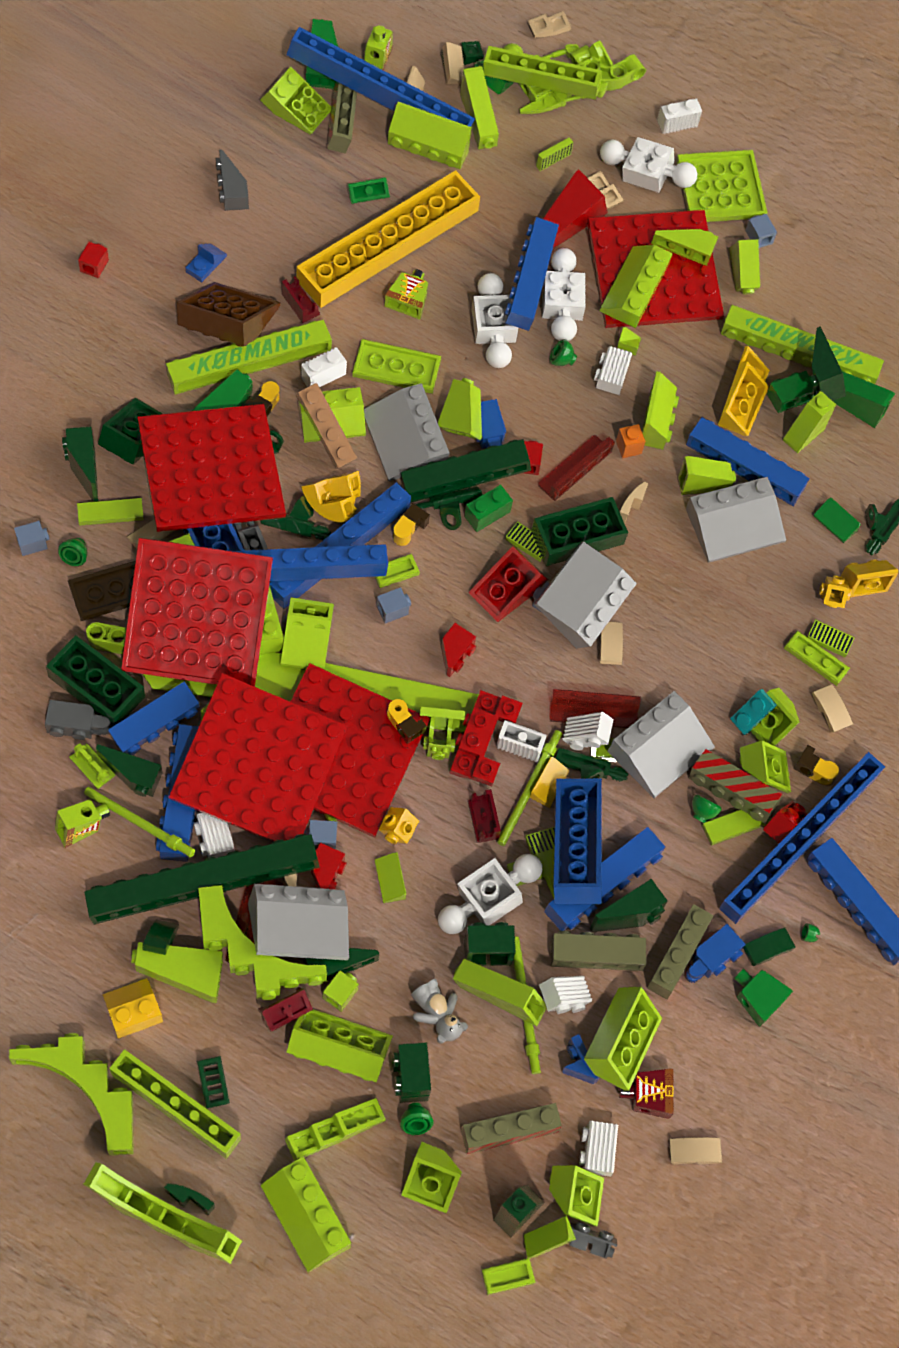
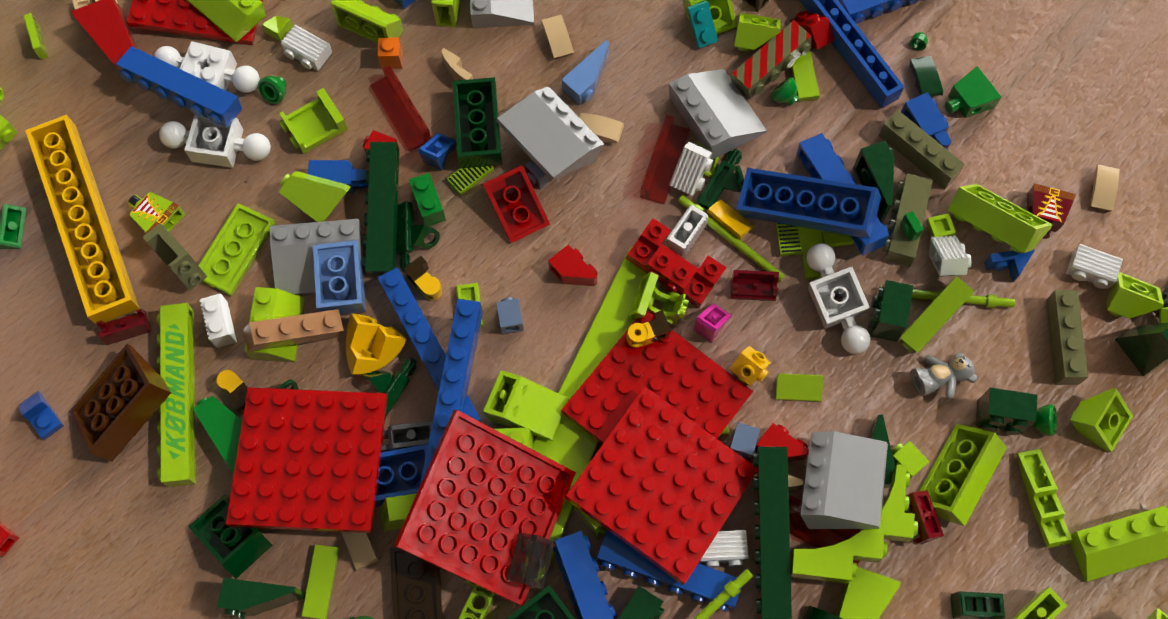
camera: 65 degrees left, 5 degrees up
none -> olive panel [143,223,207,290]
none -> lime panel [279,88,348,154]
none -> medium blue slope [313,240,366,315]
none -> blue slope [418,133,457,170]
none -> clear smoke bracket [508,533,554,590]
none -> tan slope [541,15,574,59]
none -> medium blue slope [562,40,609,105]
none -> dark pink slope [694,303,732,343]
none -> green plate [900,211,924,241]
none -> lime plate [926,213,956,238]

